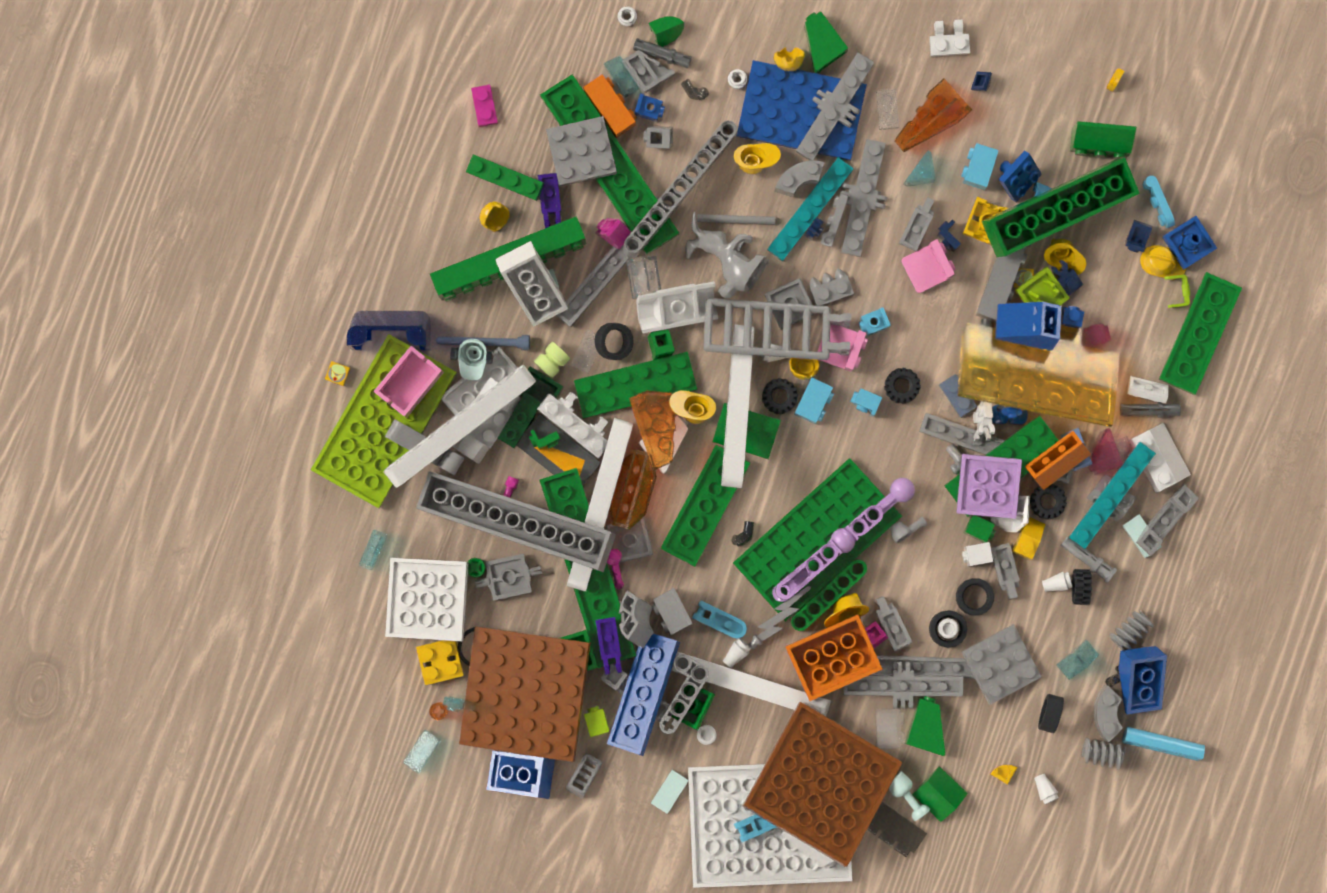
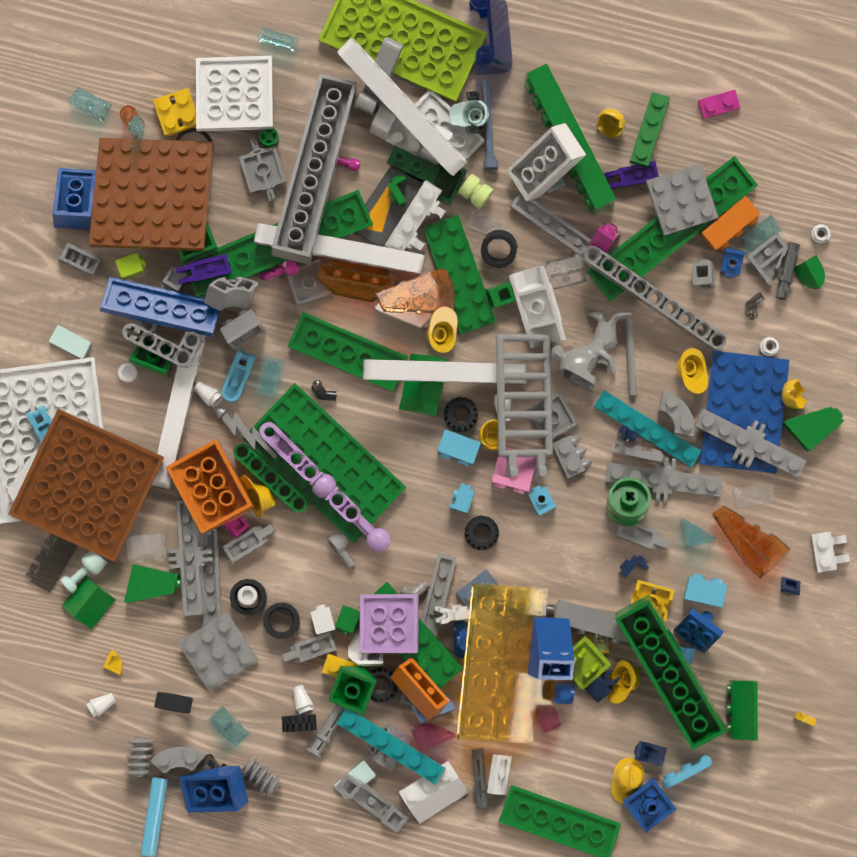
camera: 85 degrees right, 0 degrees up
bright pink piece [374,346,444,418] -> none
bright pink bracket [901,239,956,293] -> none
lime piece [1164,275,1191,308] -> none
none -> clear light blue plate [256,356,285,398]
none -> green slope [328,666,377,715]
none -> green wheel [606,477,651,527]

